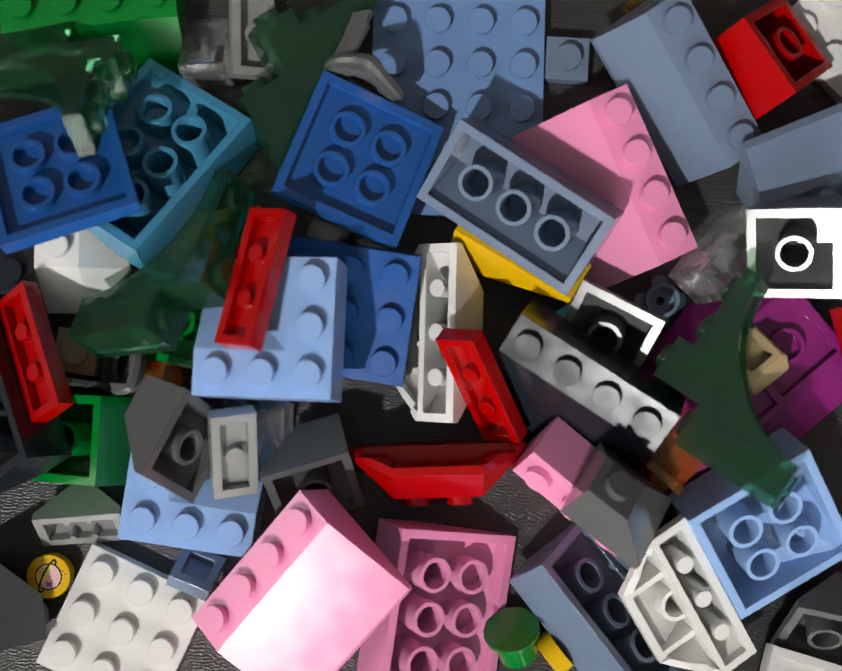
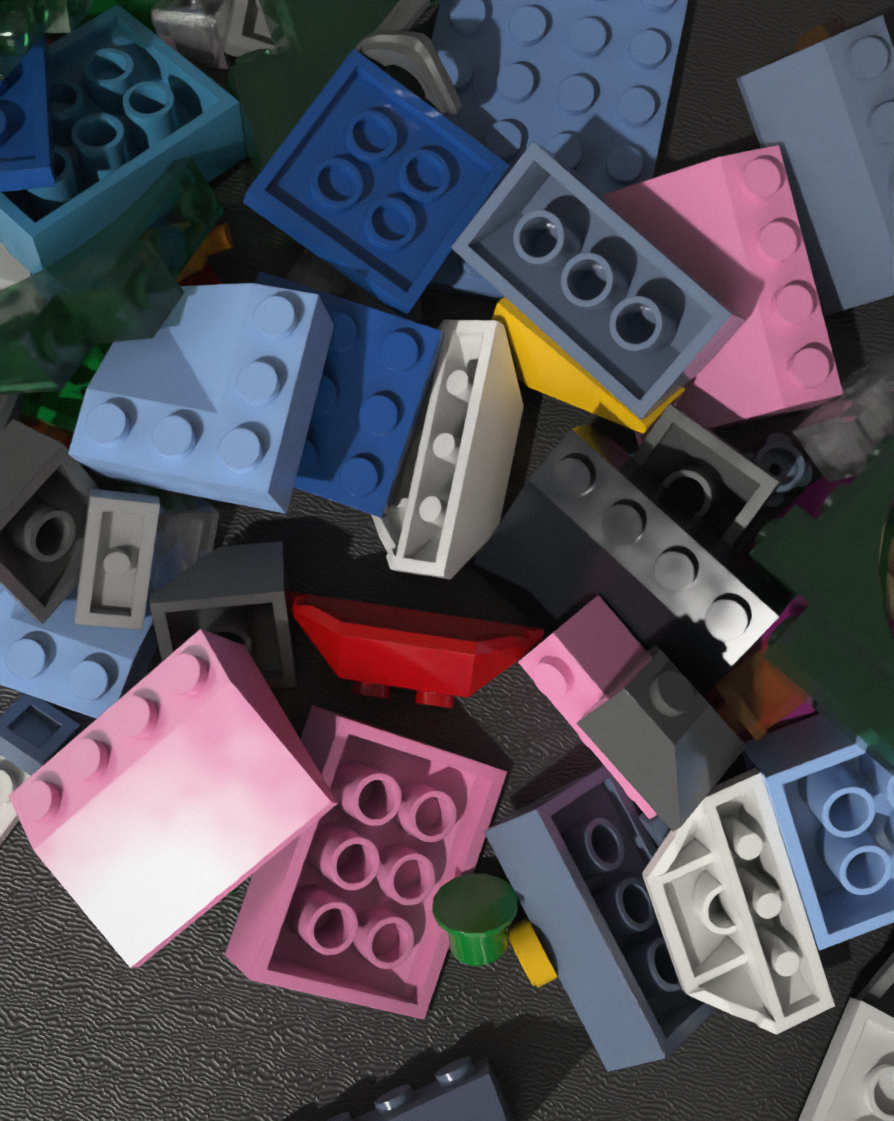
camera: 15 degrees right, 5 degrees down
red plate [214,208,297,352] -> none
red plate [435,328,528,444] -> none
sand blue plate [544,36,590,85] -> none

